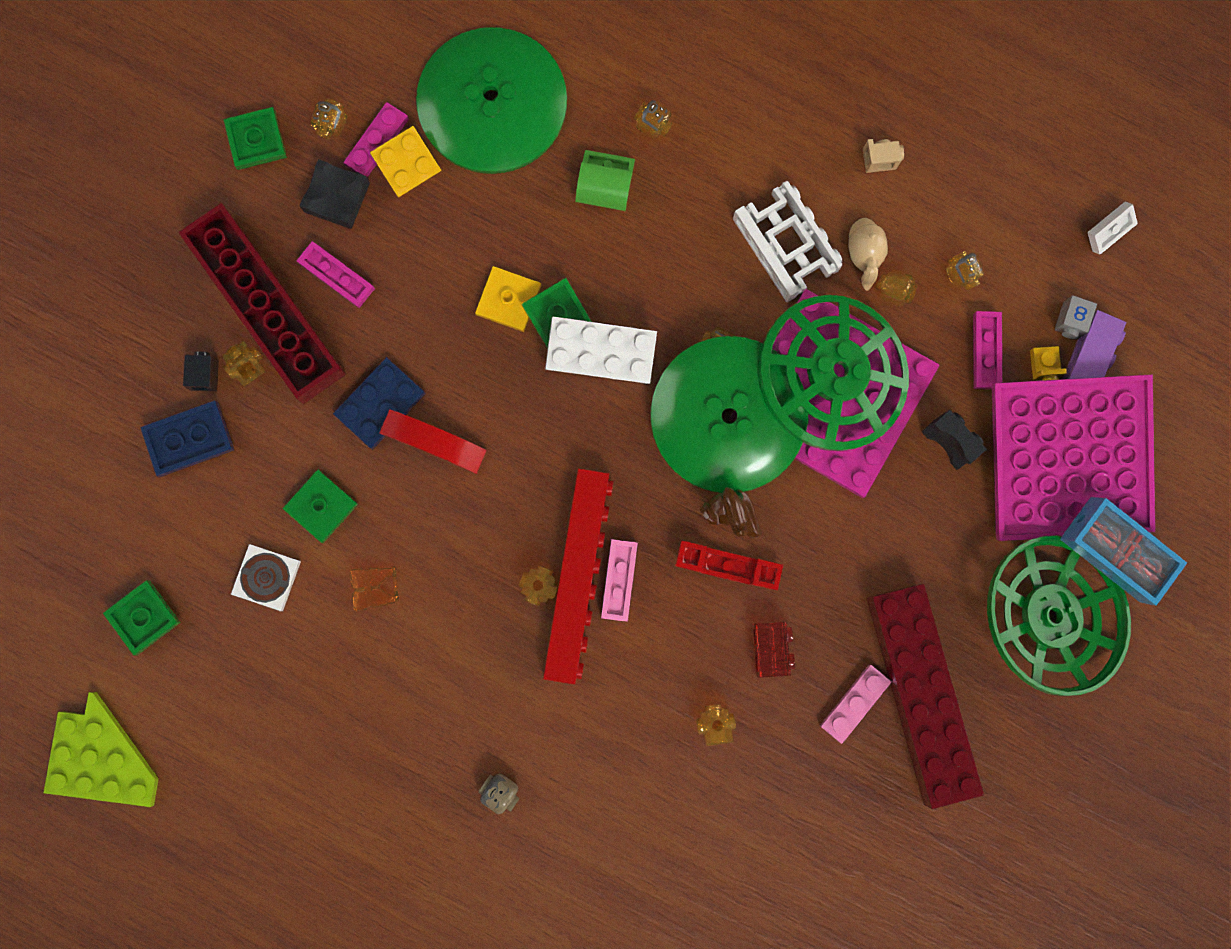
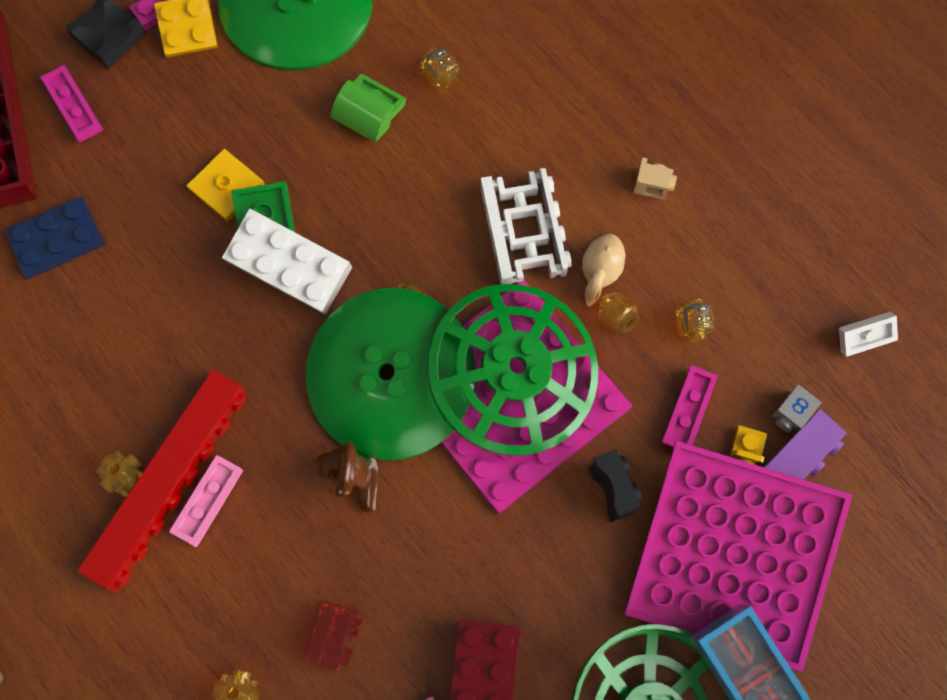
camera: 25 degrees right, 10 degrees down
red slope [379,409,486,474] -> none
red slope [675,540,783,591] -> none

